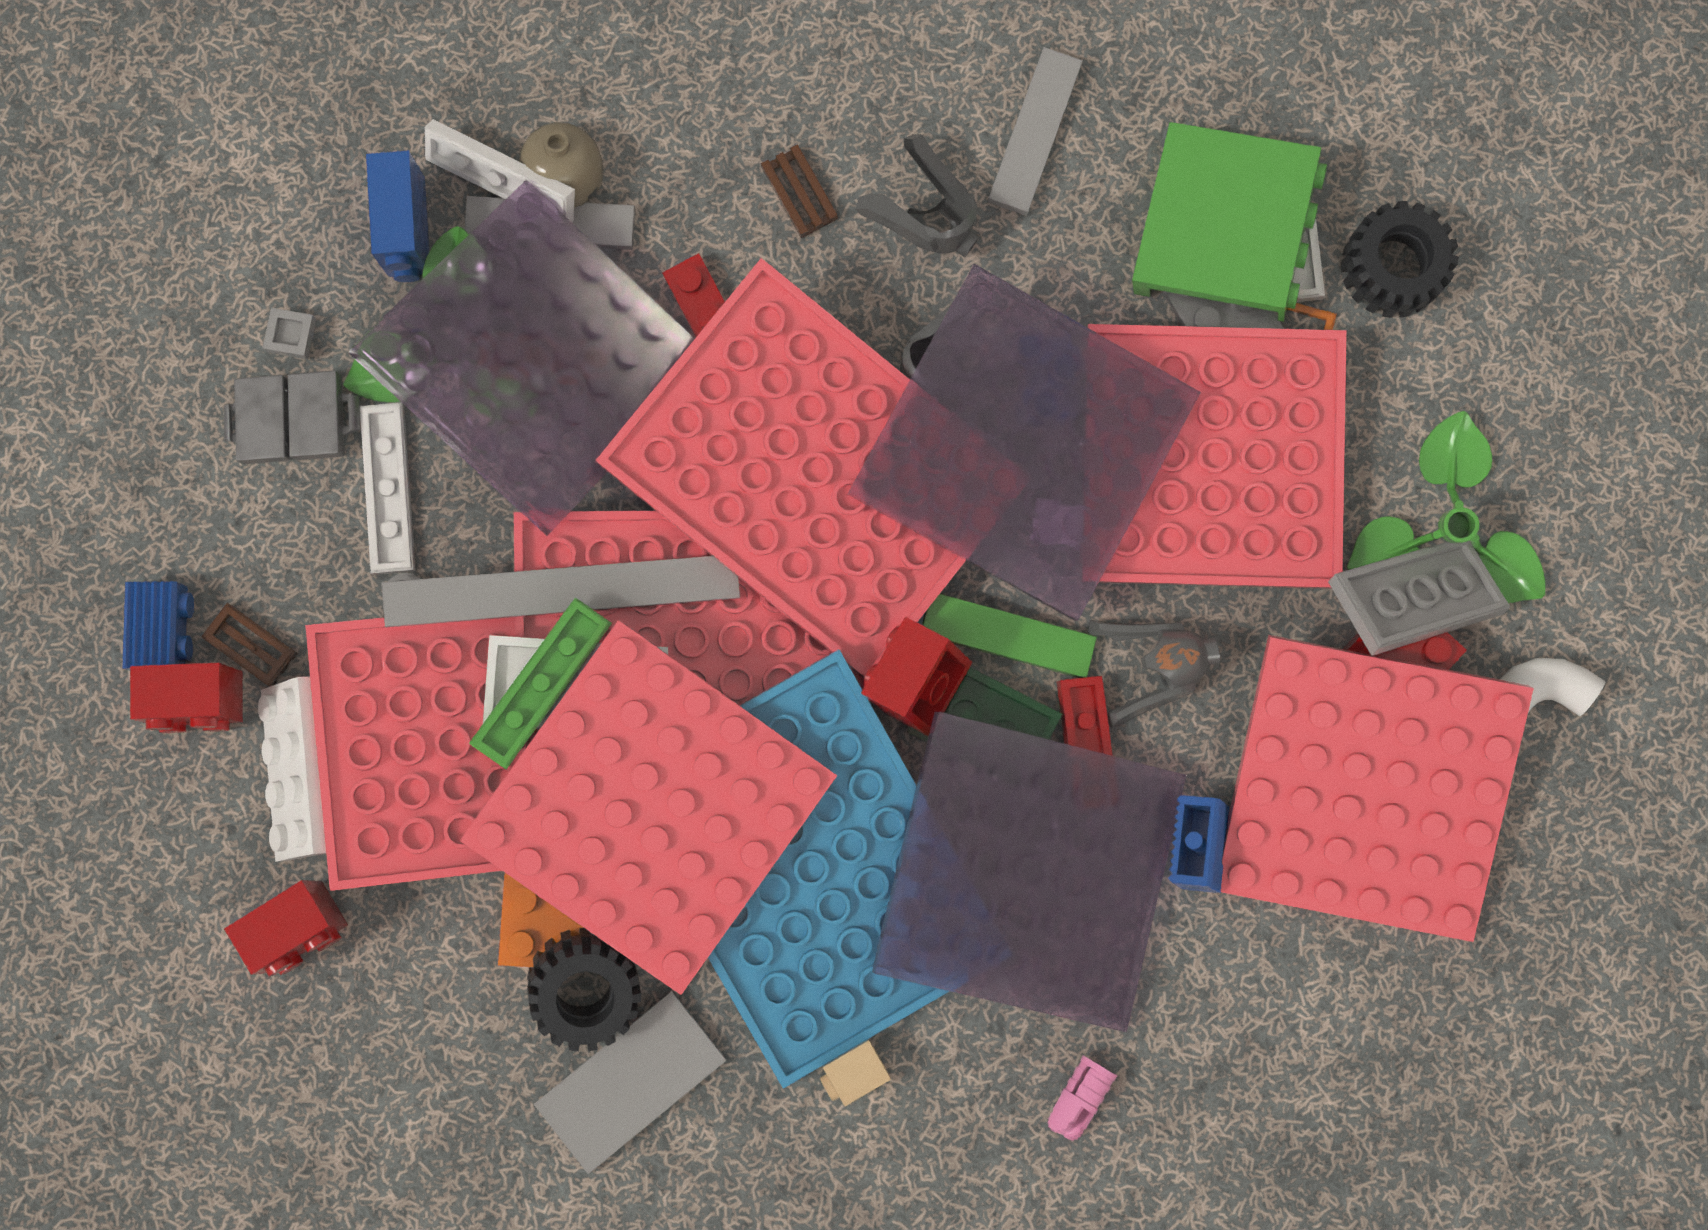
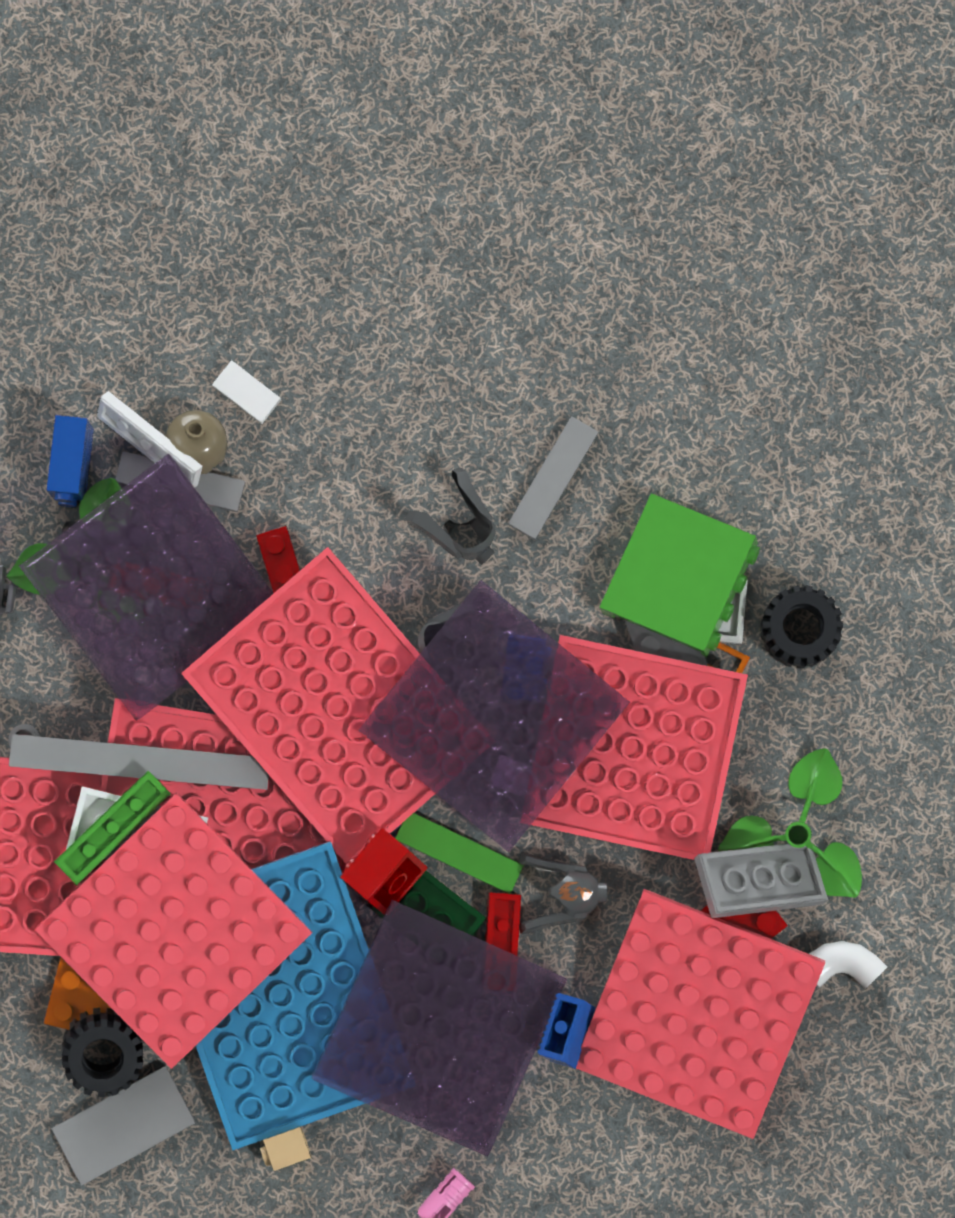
camera: 10 degrees right, 0 degrees up
white tile [360,402,416,575] -> none
reddish brown tile [761,144,838,238] -> none
none -> white tile [212,360,281,424]

